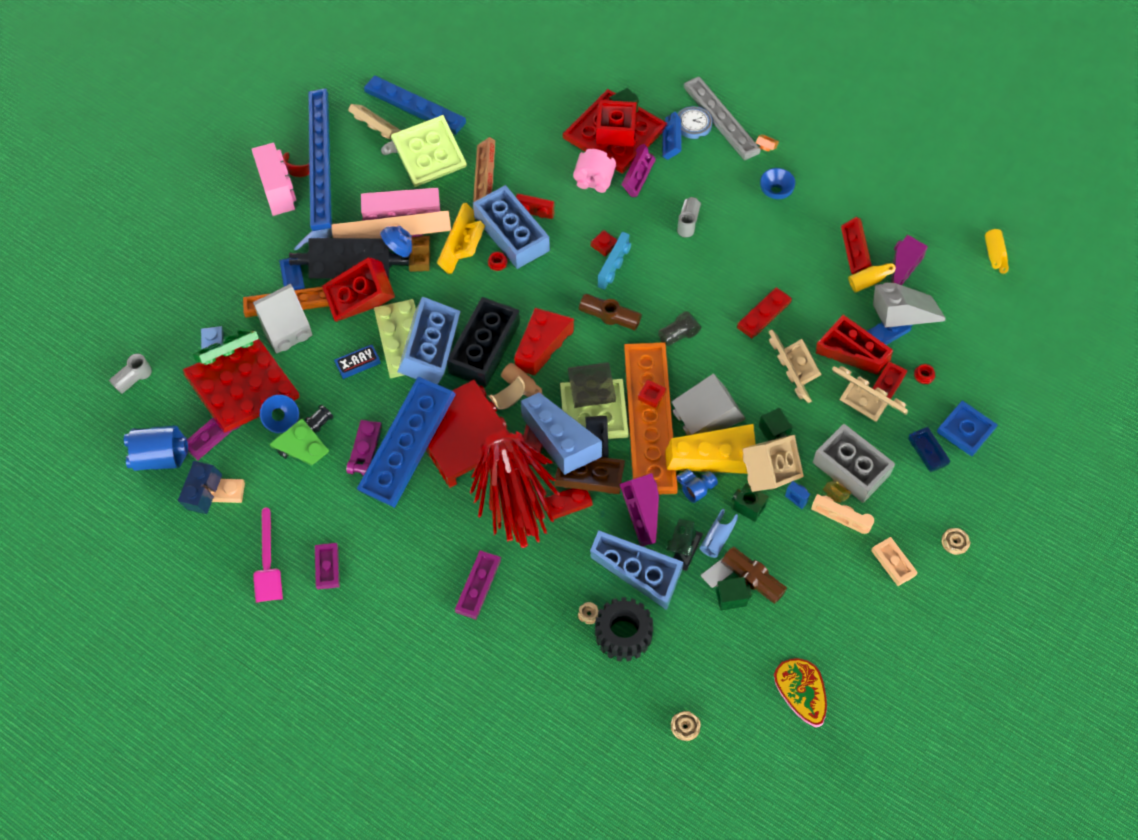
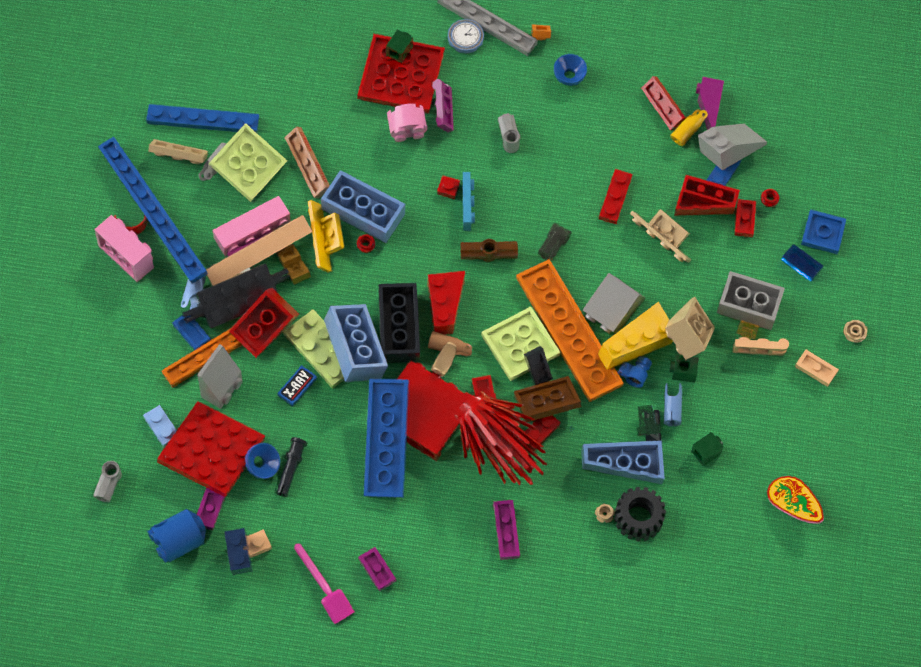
camera: 30 degrees left, 5 degrees up
wing [193,328,259,365] -> none
bright green wing [269,419,329,466] -> none
magenta plate [346,420,382,476] -> none
blue piece [380,226,412,257] -> none
red plate [516,193,555,219] -> none
medium blue wedge [521,392,602,475] -> none
clear smoke plate [568,362,616,408] -> none
red slope [596,100,637,146] -> none
magenta slope [620,473,659,546] -> none
red plate [638,380,666,408] -> none
blue hinge [663,112,681,160] -> none
tan plate [671,711,701,741] -> none
white sticker [701,557,733,588] -> none
reddish brown piece [721,546,787,604] -> none
dark green brick [759,408,793,441] -> none
blue plate [785,481,810,509] -> none
tan bracket [832,366,908,422] -> none
yellow piece [984,229,1009,274] -> none

